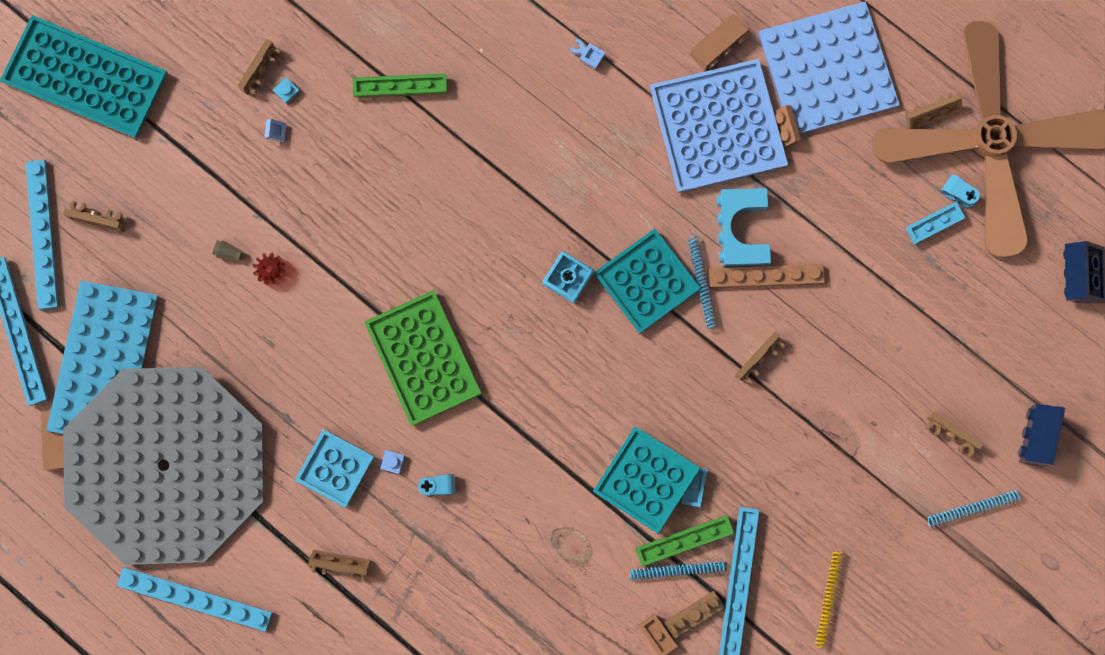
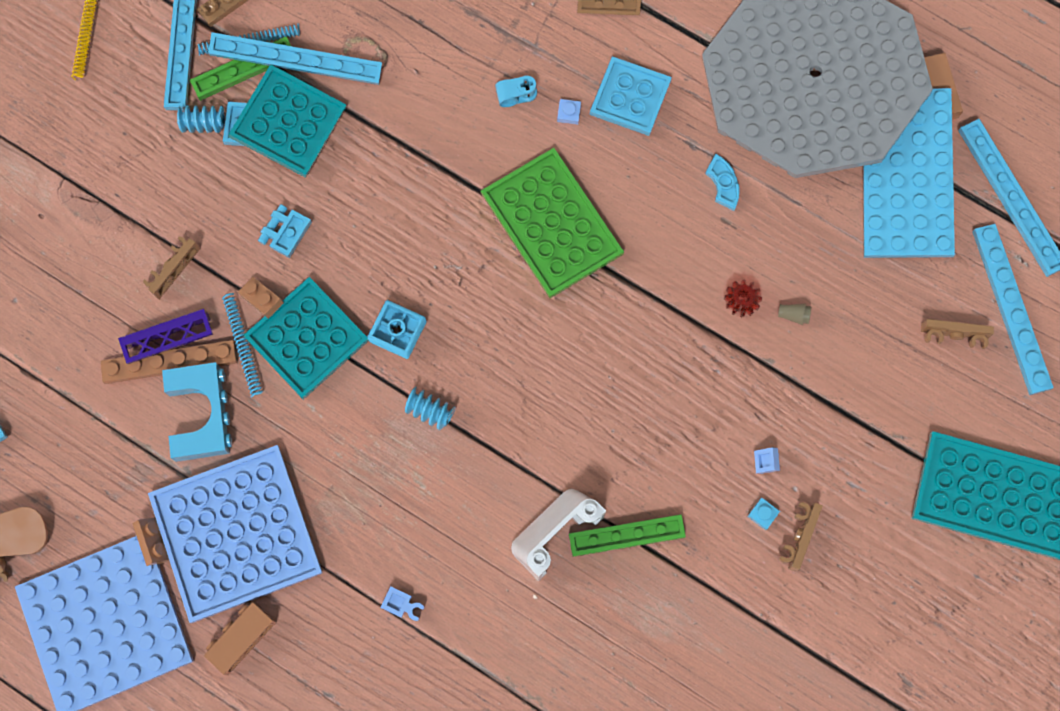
camera: 170 degrees right, 5 degrees down
none -> dark purple fence [118,309,213,364]
none -> medium azure piece [177,106,225,133]
none -> medium azure plate [208,32,382,85]
none -> nougat plate [238,277,283,319]
none -> medium azure plate [258,204,312,258]
none -> medium azure piece [405,386,456,430]
none -> white windscreen [511,489,606,581]
none -> medium azure tile [705,154,739,211]

